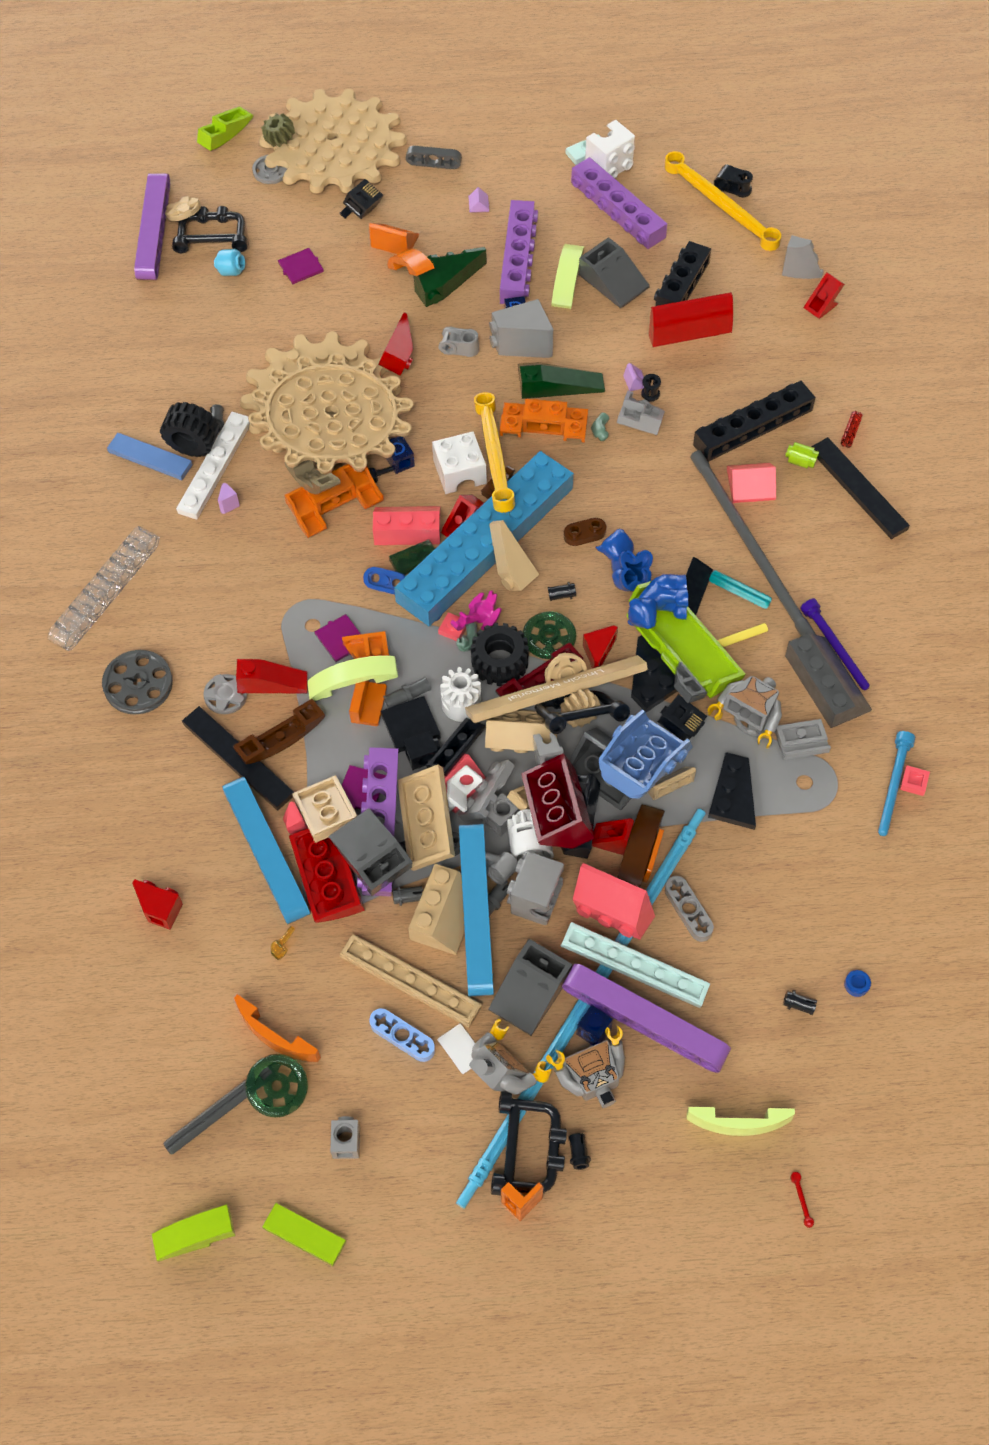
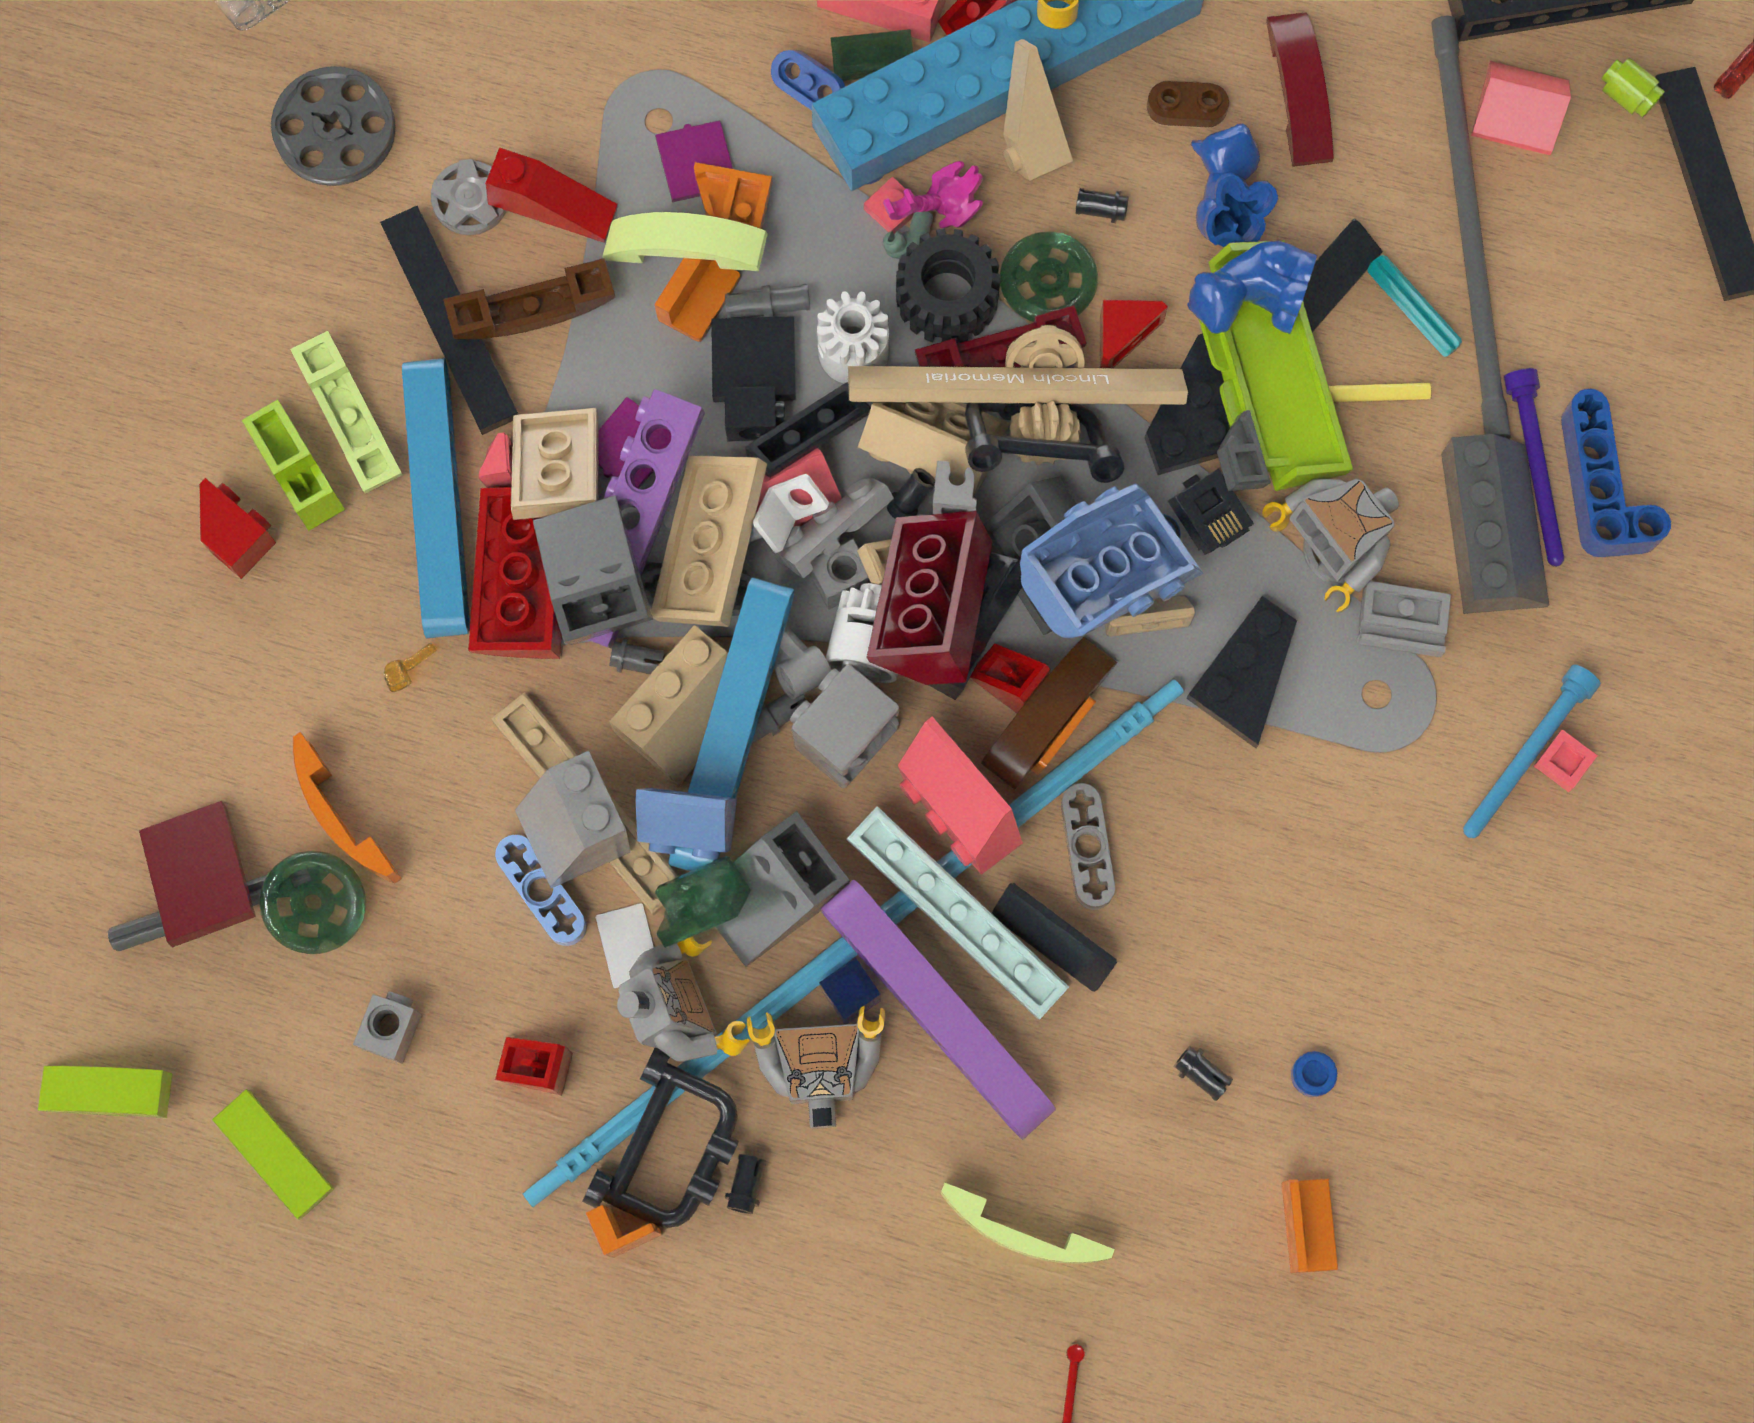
camera: 20 degrees right, 15 degrees up
none -> dark red tile [139,801,256,948]
none -> lime slope [242,399,345,531]
none -> yellowish green slope [290,331,403,494]
none -> red slope [495,1037,573,1096]
none -> light grey slope [515,751,631,889]
none -> medium blue slope [635,788,737,859]
none -> clear green bracket [655,856,751,948]
none -> black pin [887,468,935,519]
none -> black slope [992,883,1117,992]
none -> dark red slope [1266,12,1334,167]
none -> orange panel [1281,1179,1338,1273]
none -> blue beam [1561,389,1671,557]

